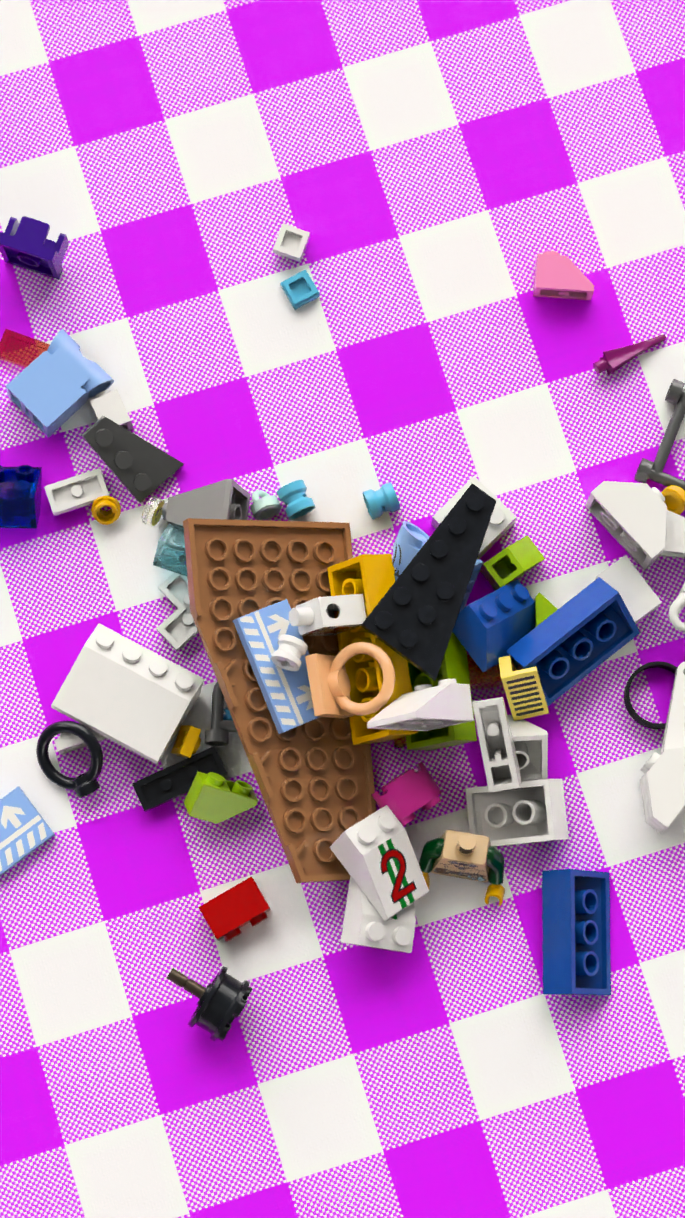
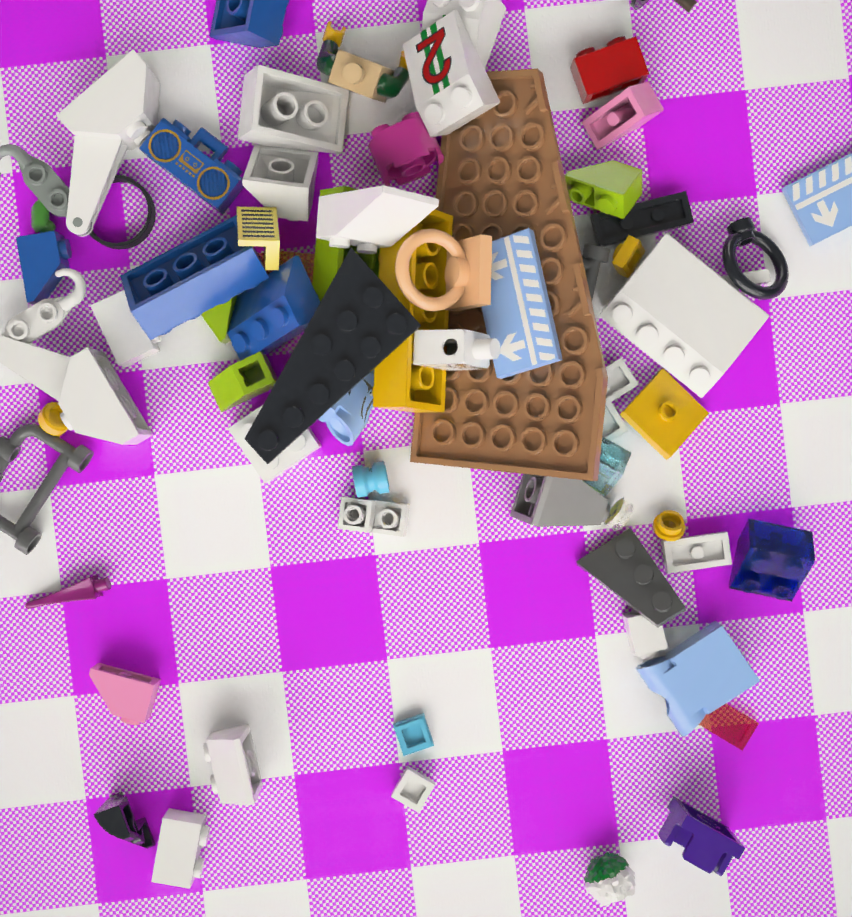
camera: 170 degrees left, 10 degrees up
light aqua tile [250,490,281,520] -> none
white wheel [271,635,308,671] -> none
medium azure wheel [277,480,315,520] -> none
white slope [472,697,521,793] -> none
none -> black slope [93,792,155,849]
none -> blue piece [139,118,244,215]
none -> white piece [151,808,210,889]
none -> white slope [203,724,263,806]
none -> white slope [337,497,410,537]
none -> bright pink slope [582,81,664,150]
none -> piece [584,852,636,906]
none -> yellow plate [620,368,709,460]

